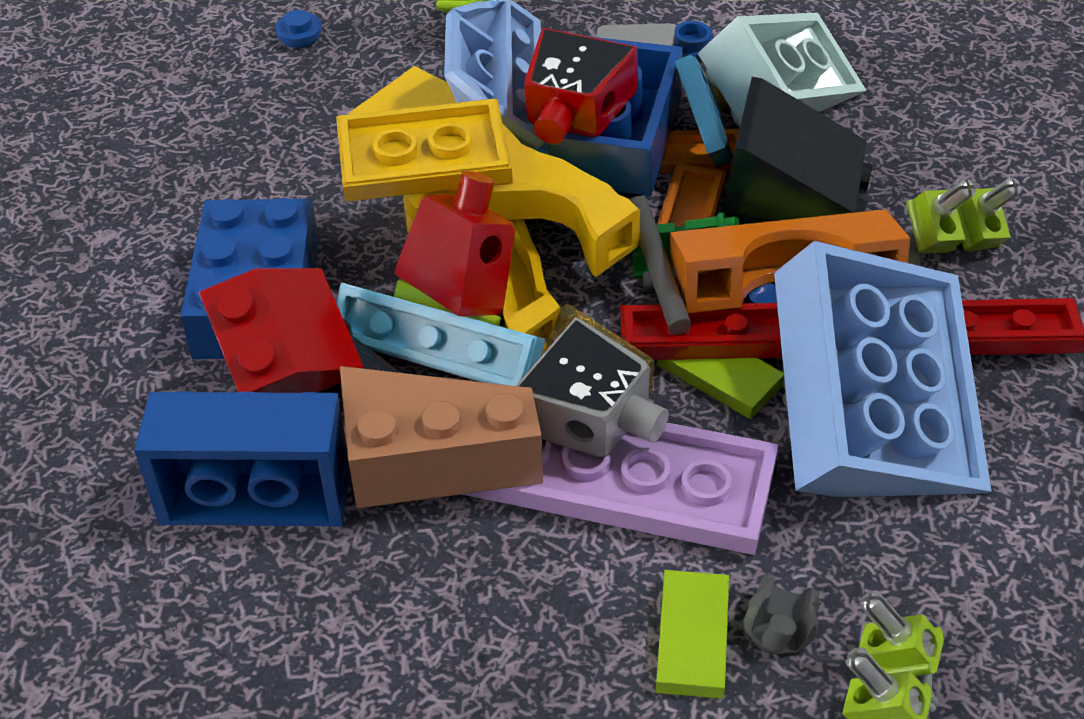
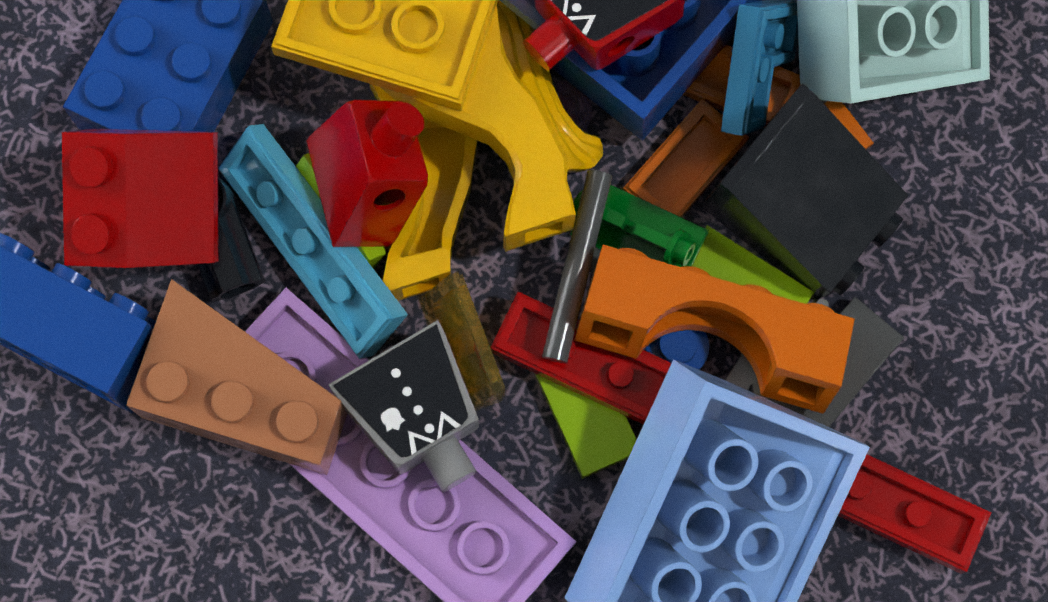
camera: 20 degrees right, 30 degrees up
lime piece [906,178,1022,254] -> none

